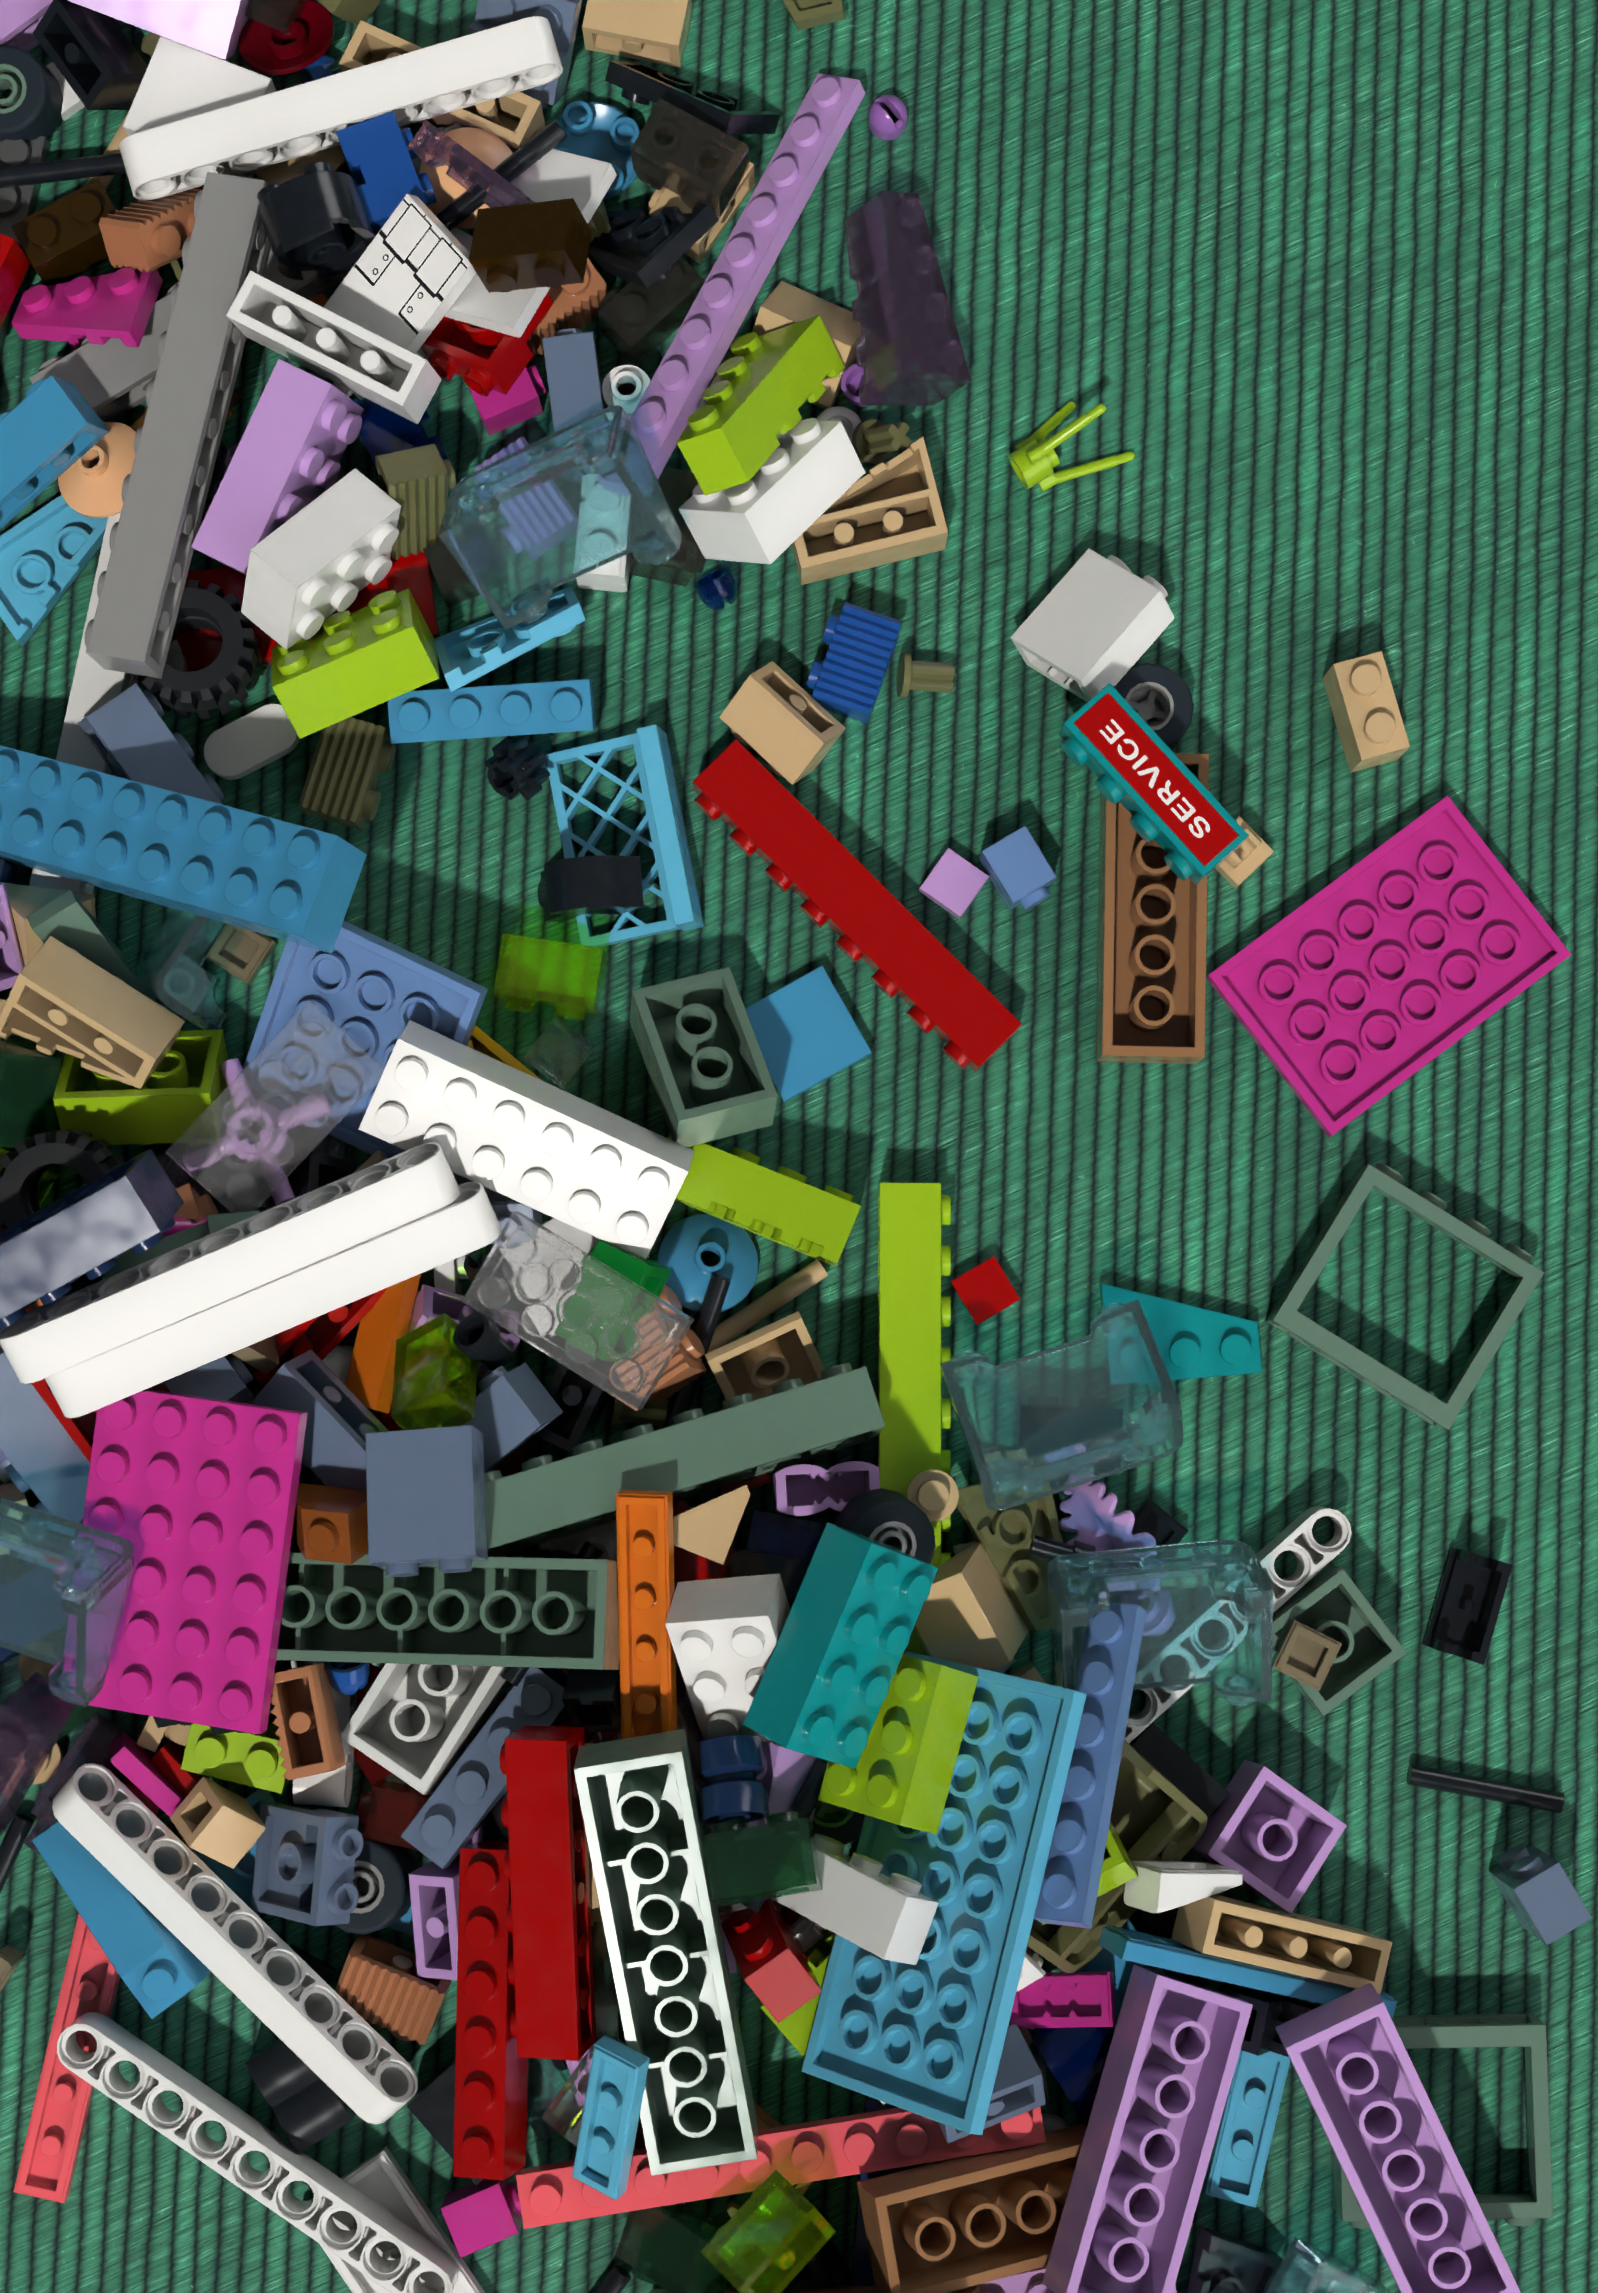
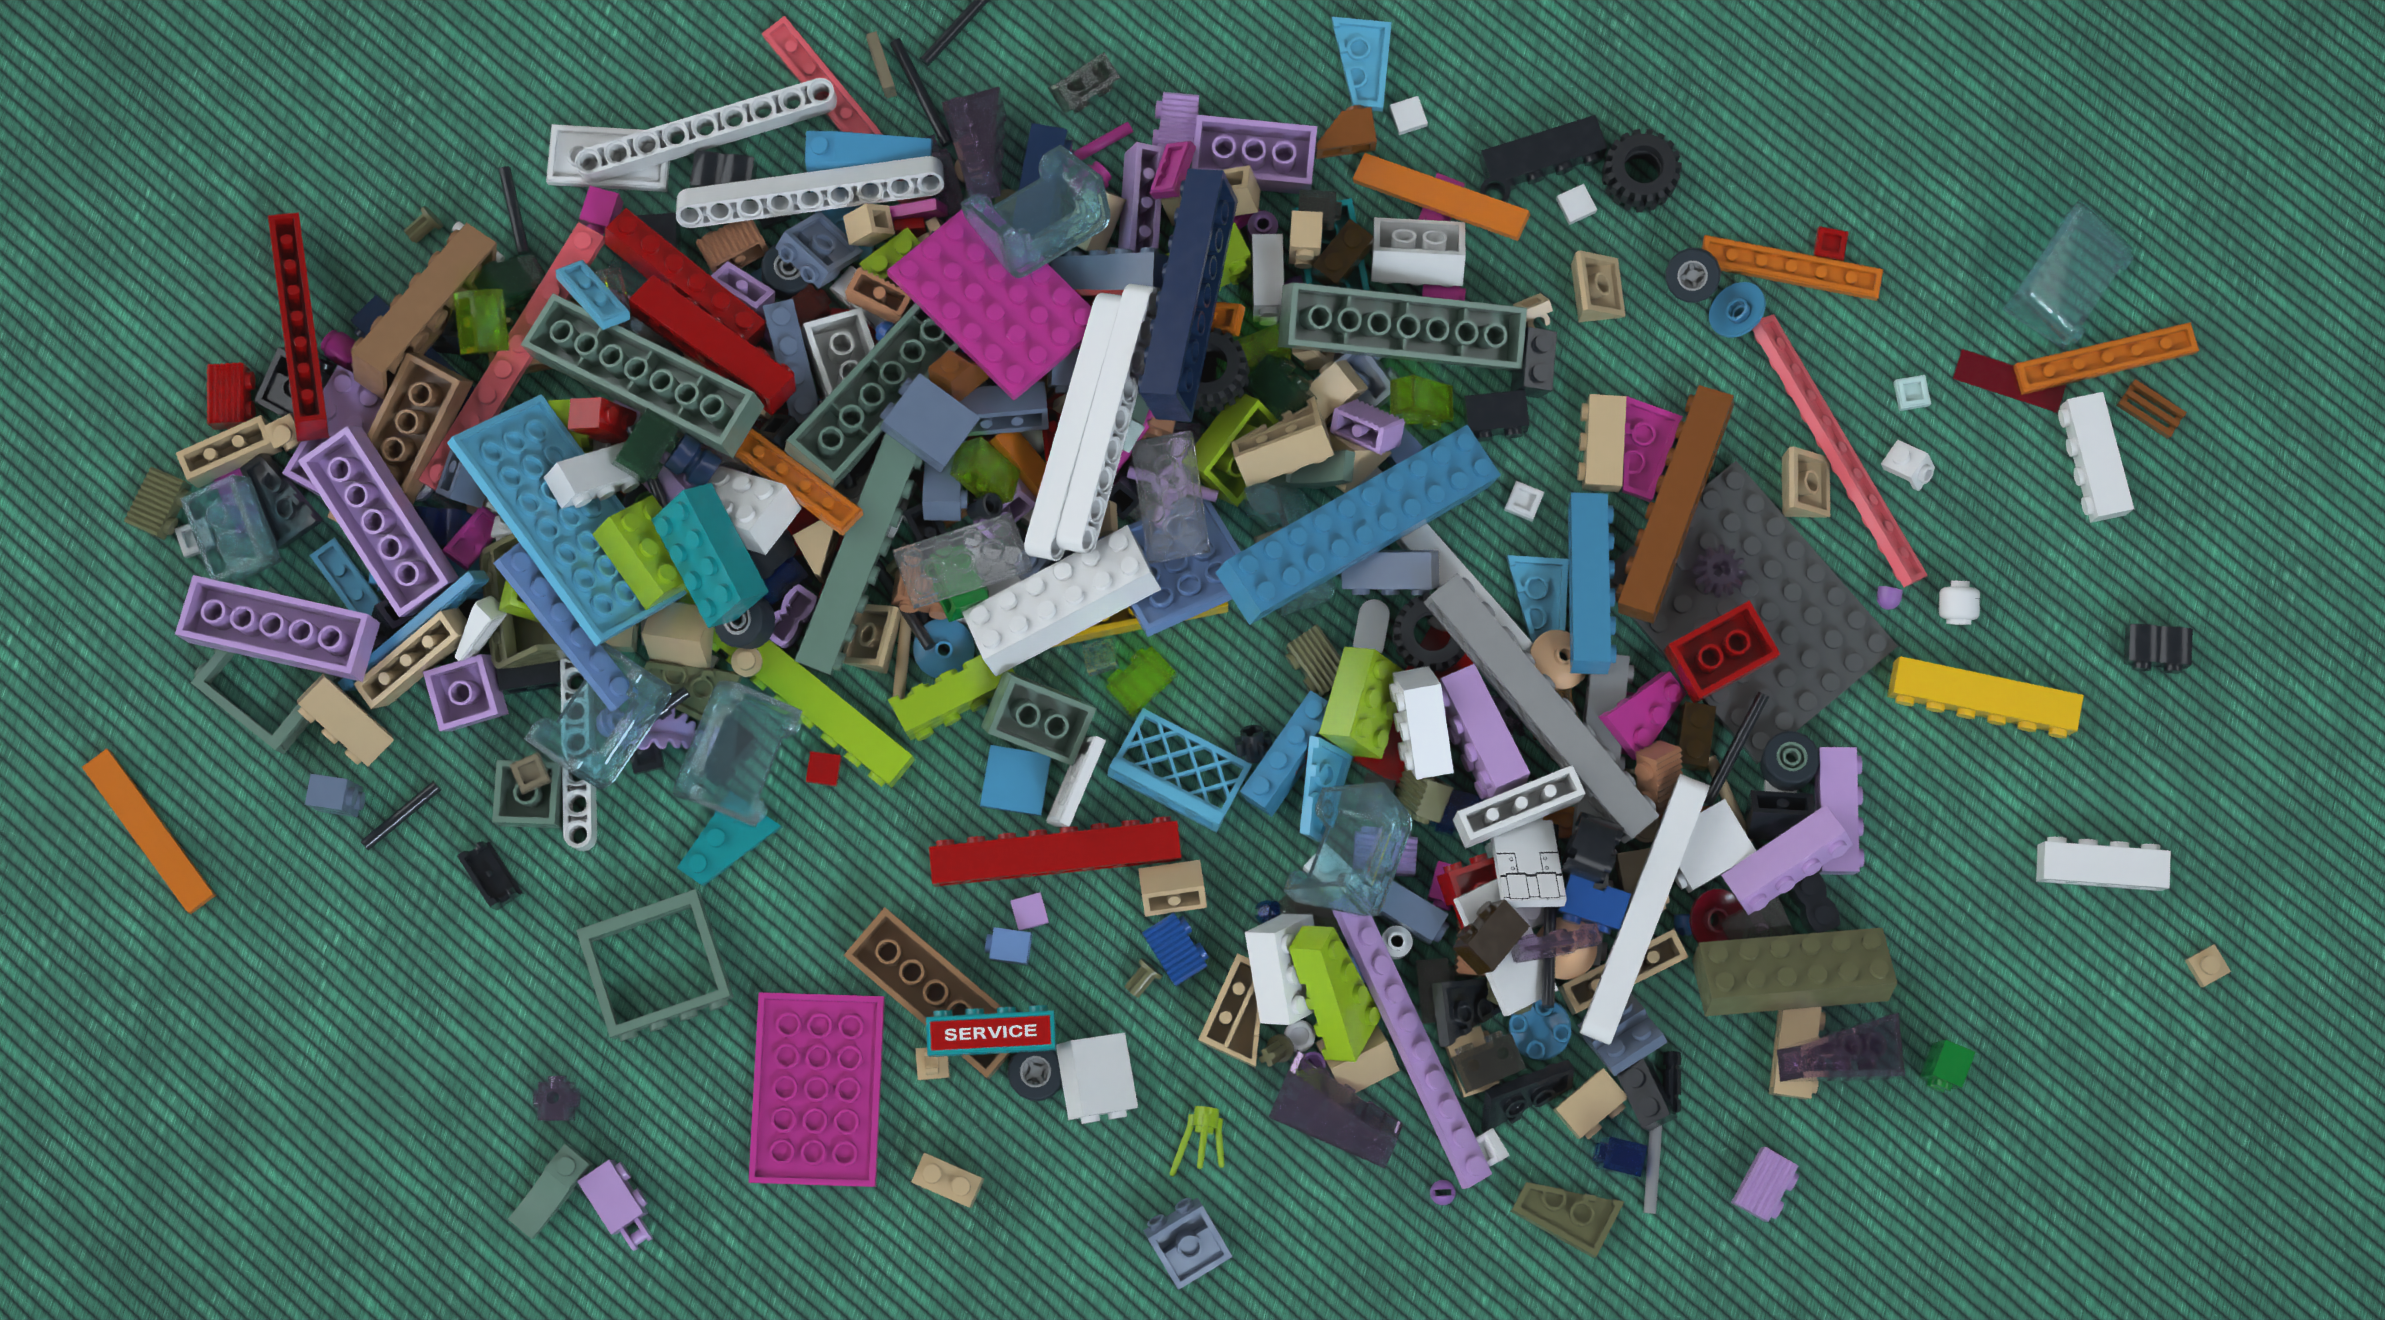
camera: 130 degrees right, 5 degrees down
black brick [538,856,644,922] -> none
none -> tan brick [297,673,394,767]
none -> white tile [1046,736,1106,827]
none -> sand blue plate [1143,1197,1233,1290]
none -> white tile [1476,1128,1509,1167]

